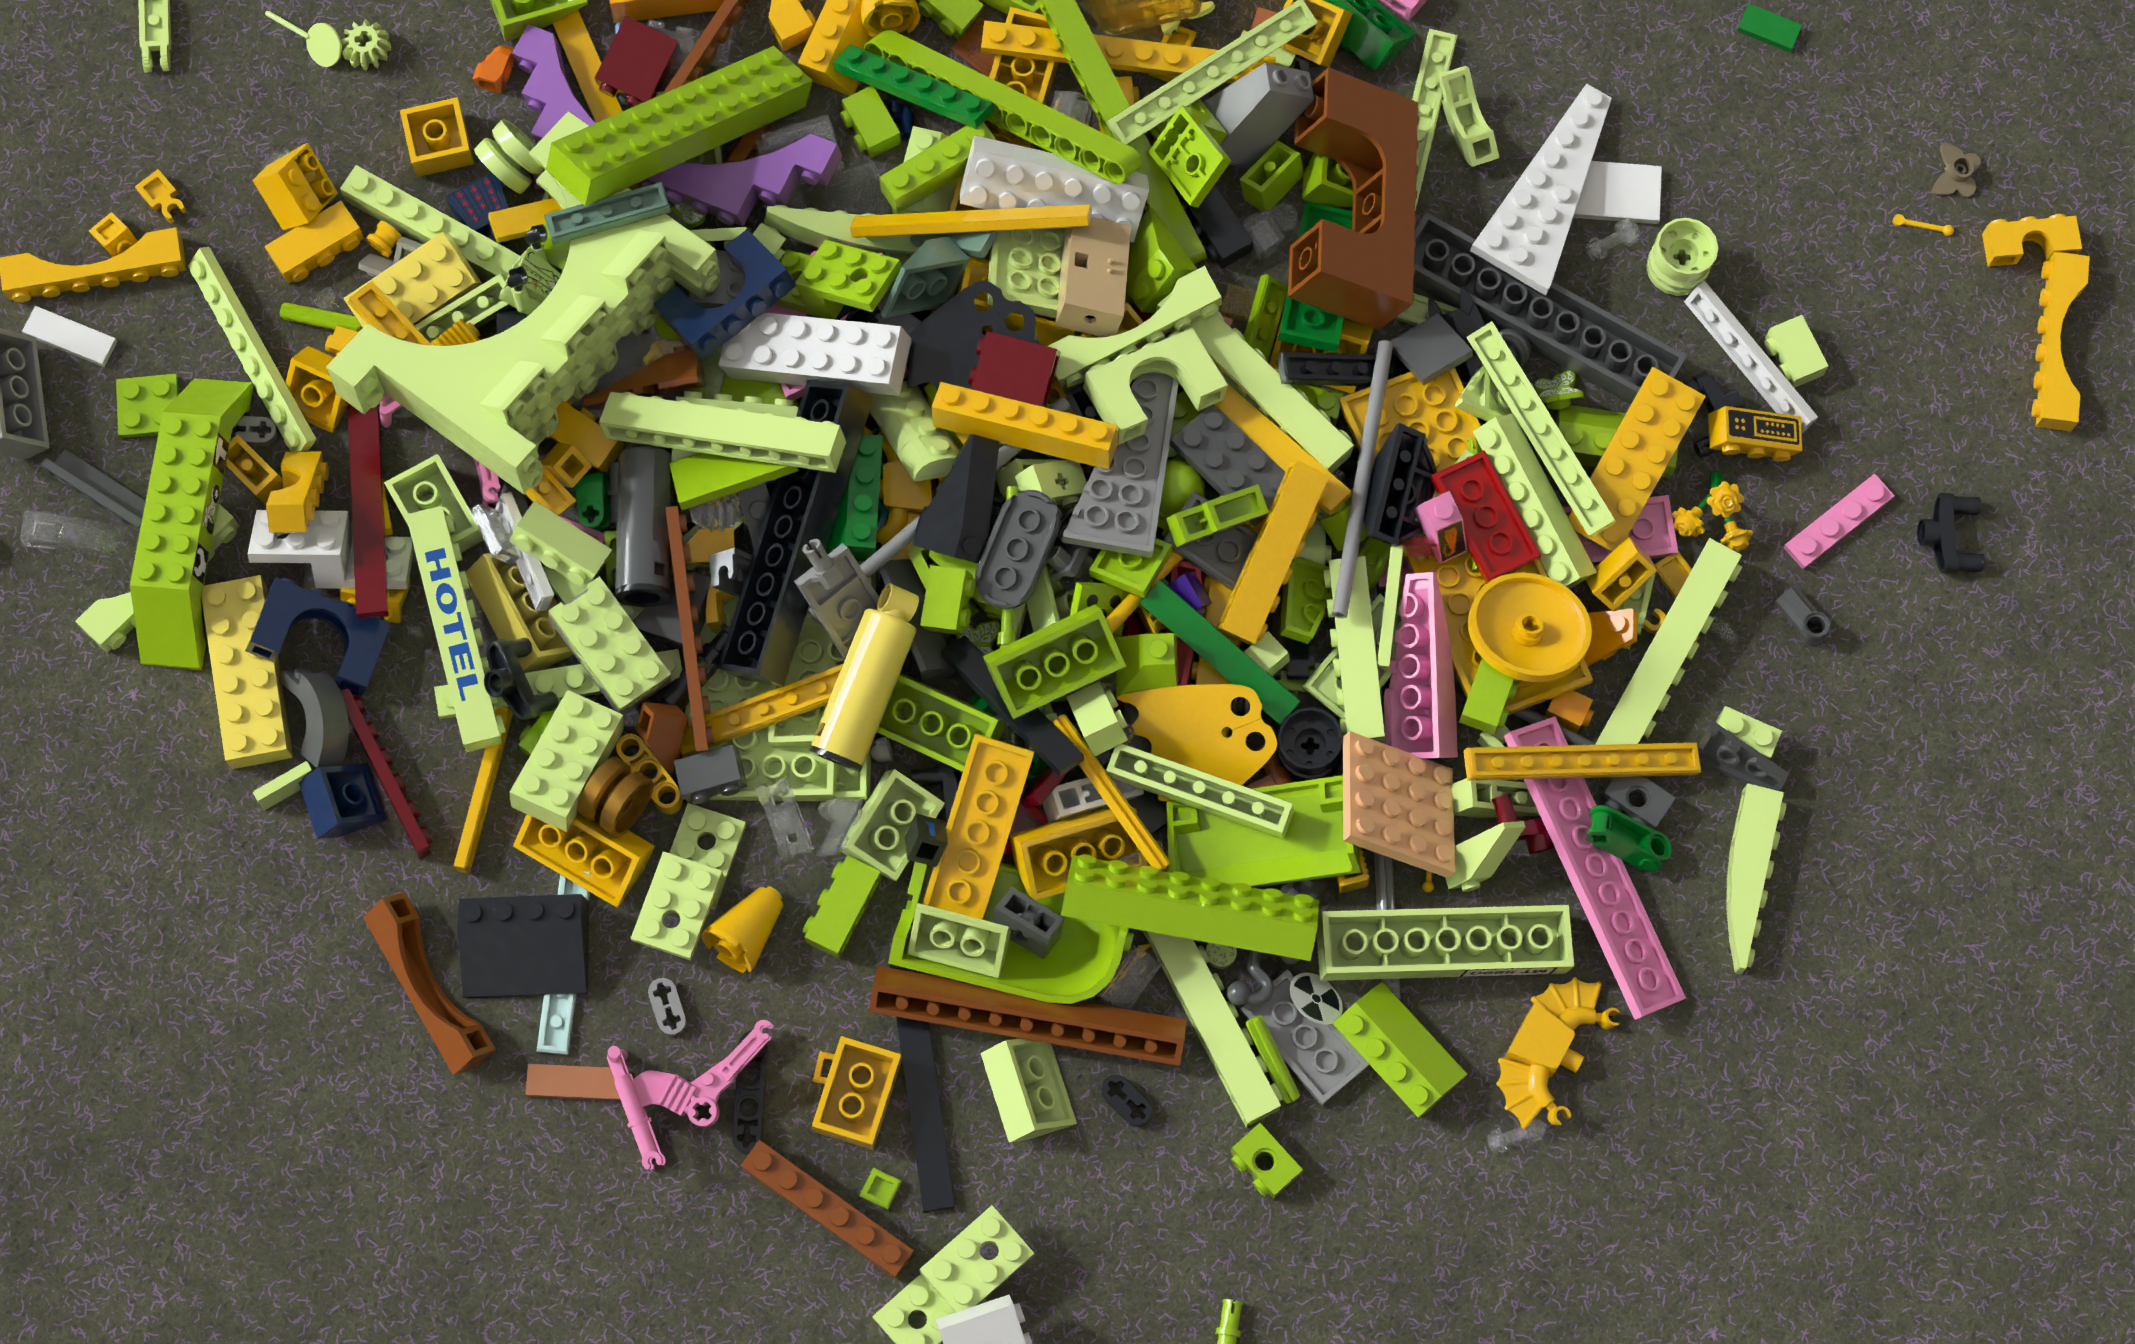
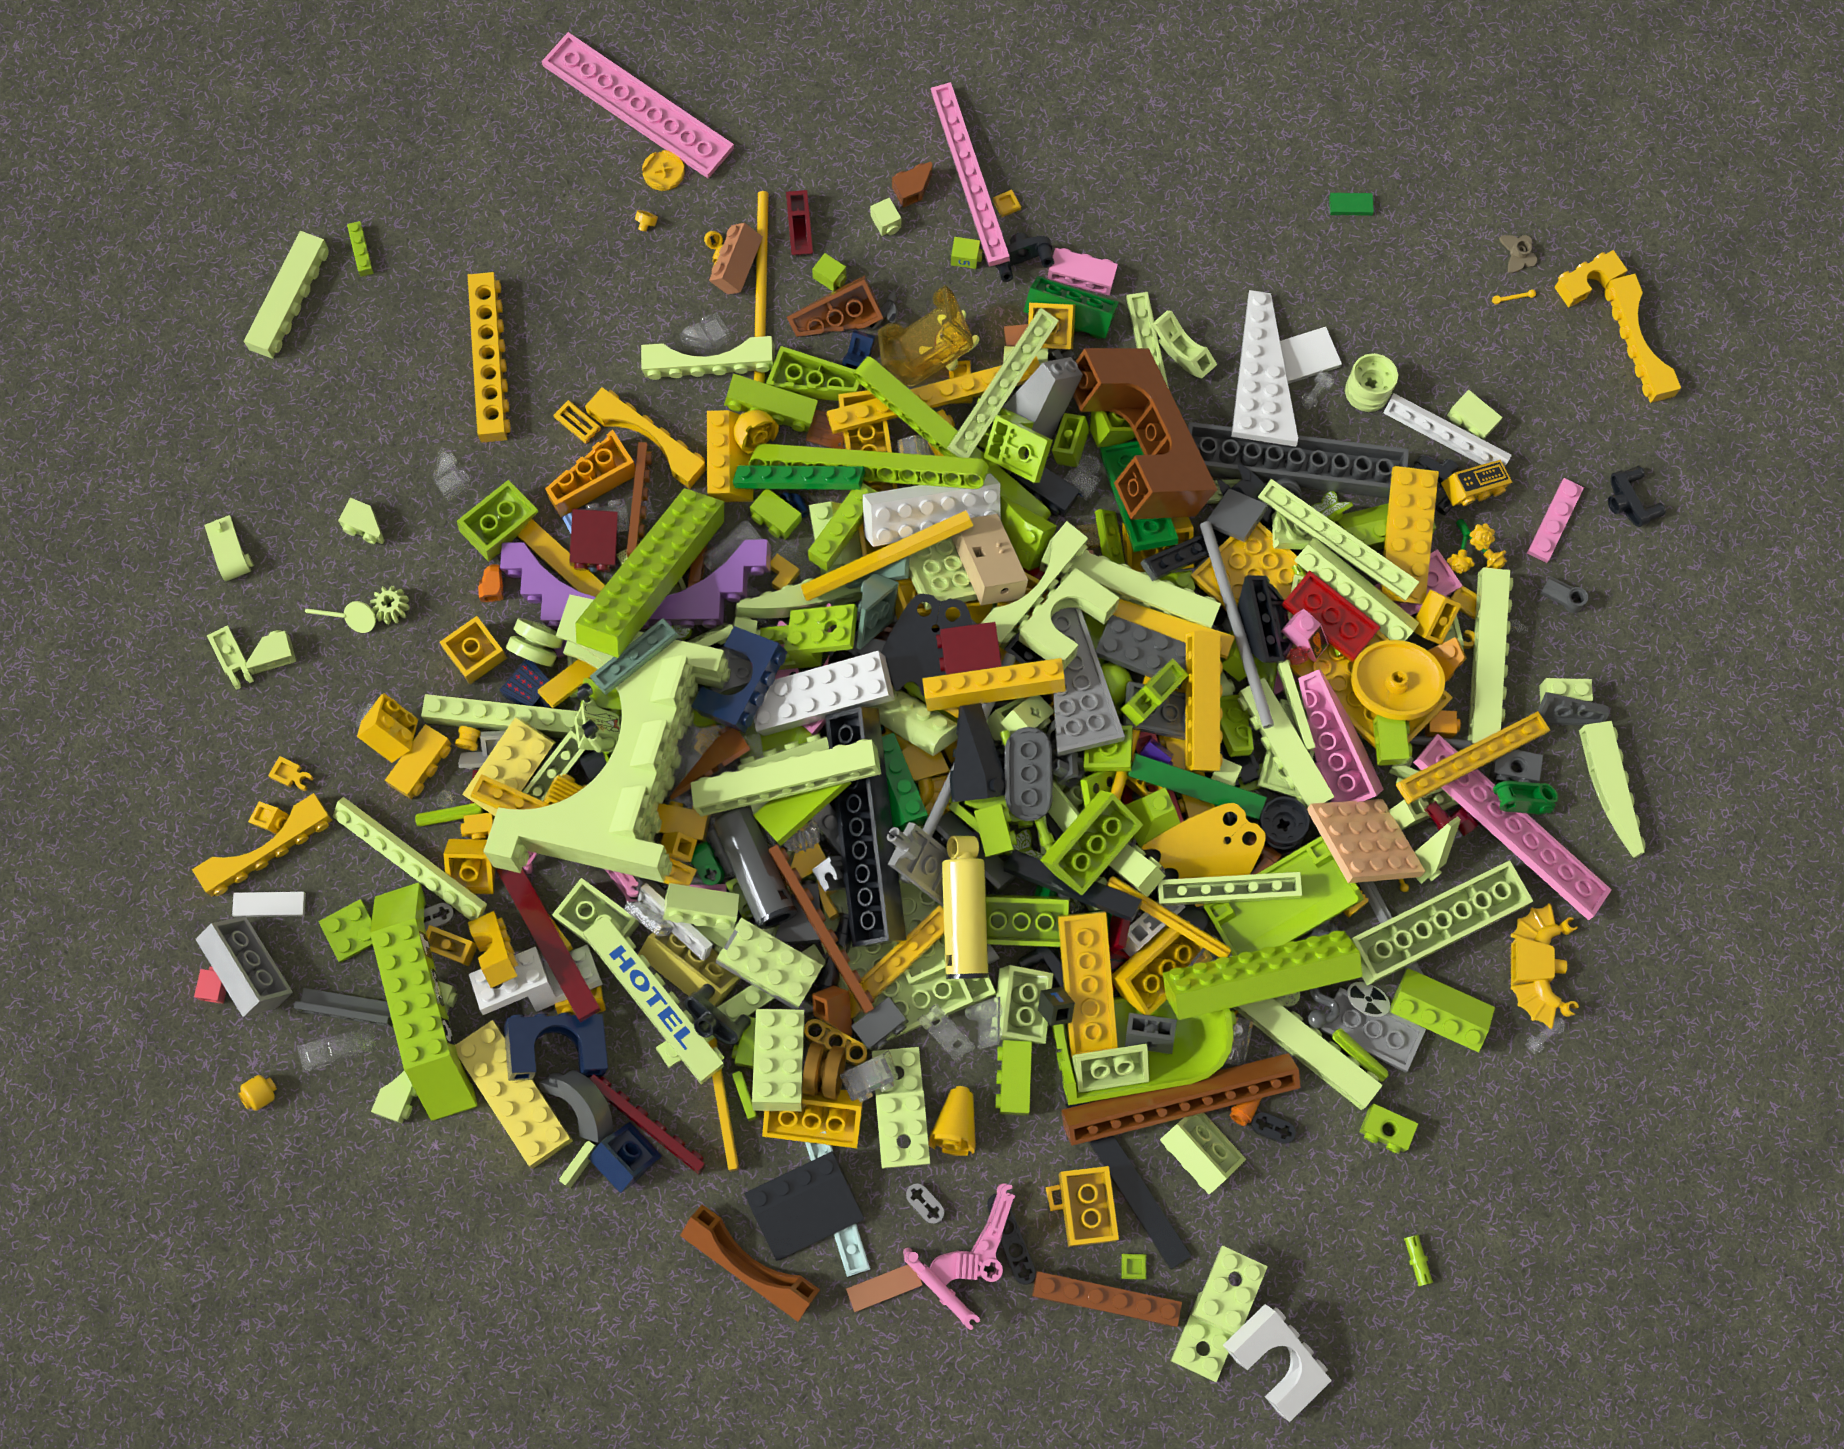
camera: 25 degrees left, 0 degrees up
none -> yellowish green slope [246,630,296,675]
none -> lime tile [732,1071,757,1121]
none -> yellow piece [770,554,800,591]
none -> clear slope [840,1050,898,1102]
none -> orange cone [1230,1098,1262,1126]

